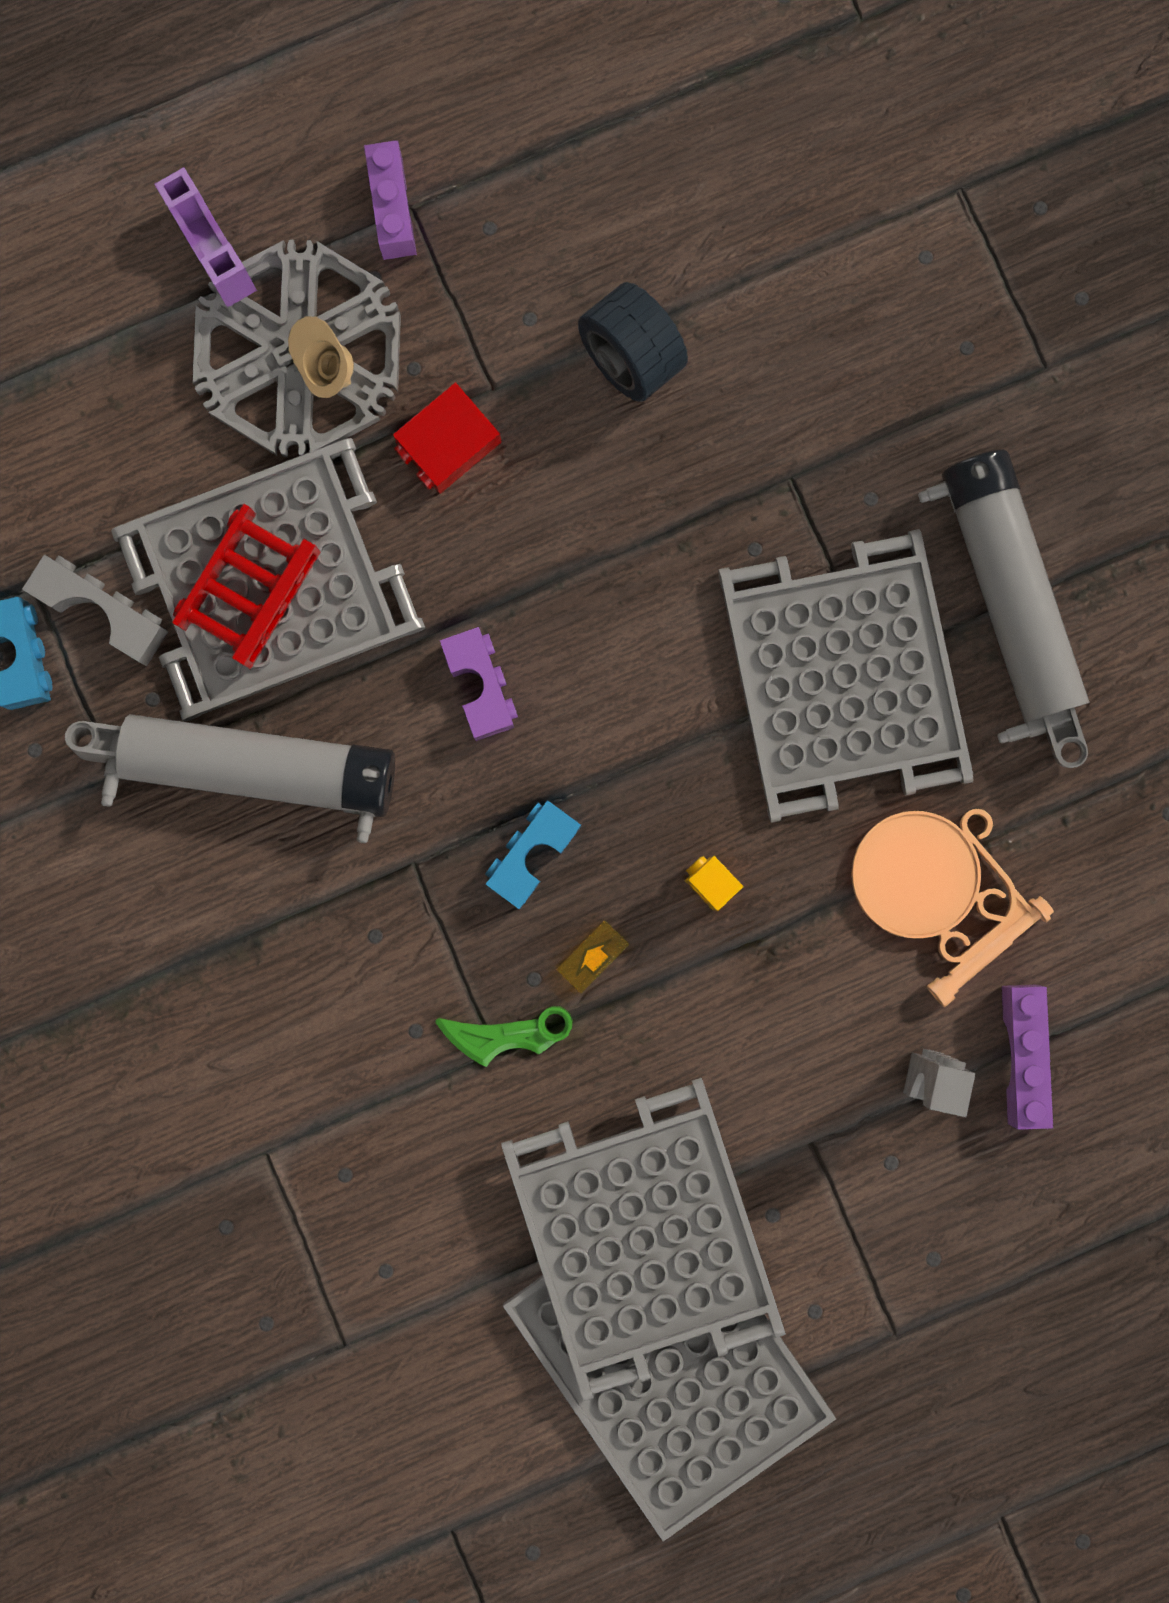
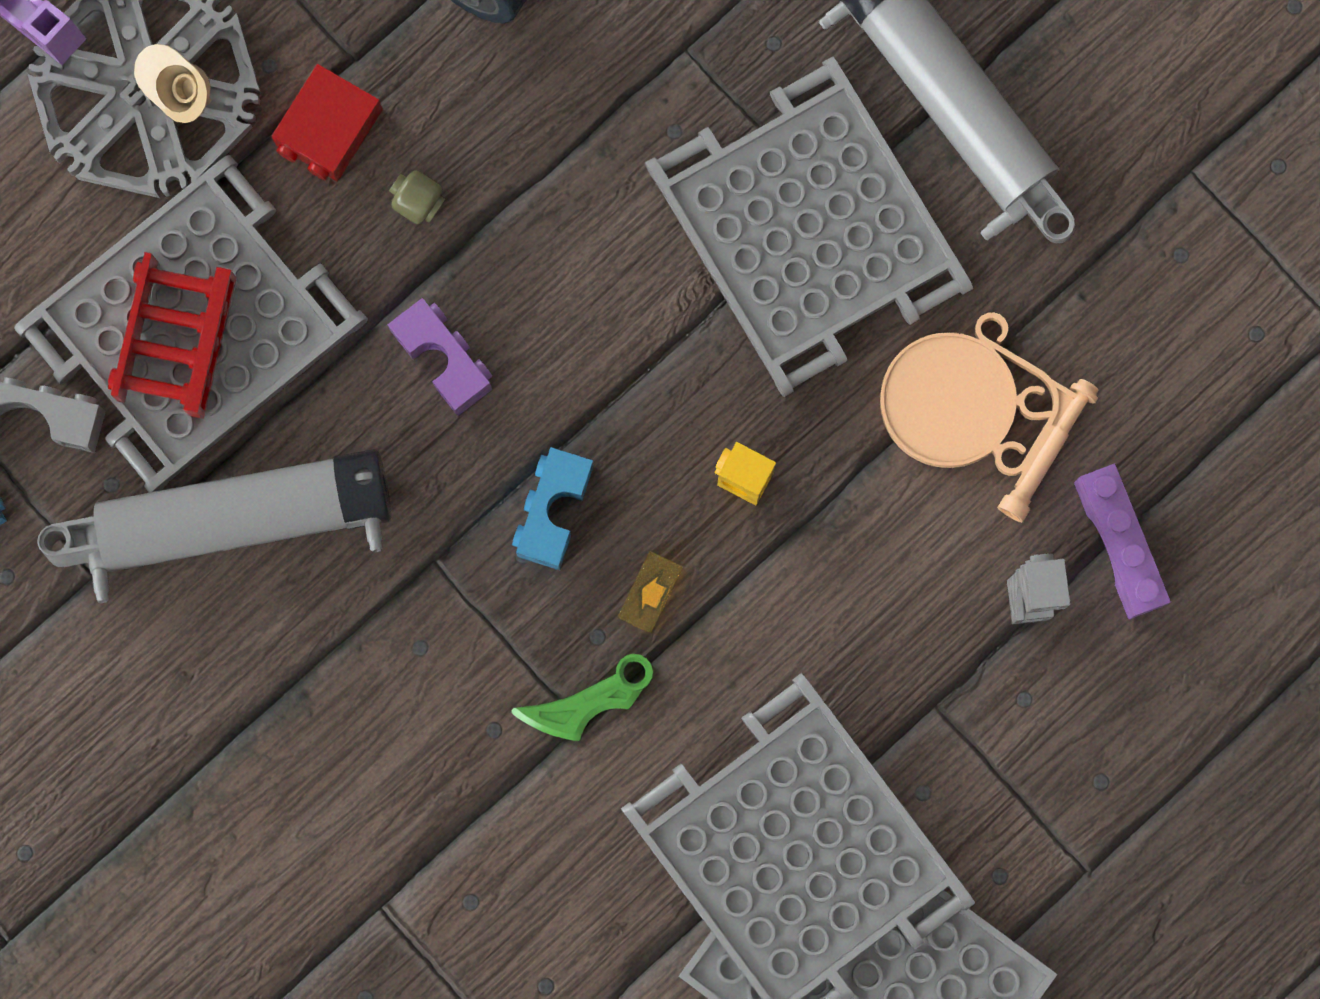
camera: 20 degrees left, 5 degrees down
none -> olive head [389,170,445,224]

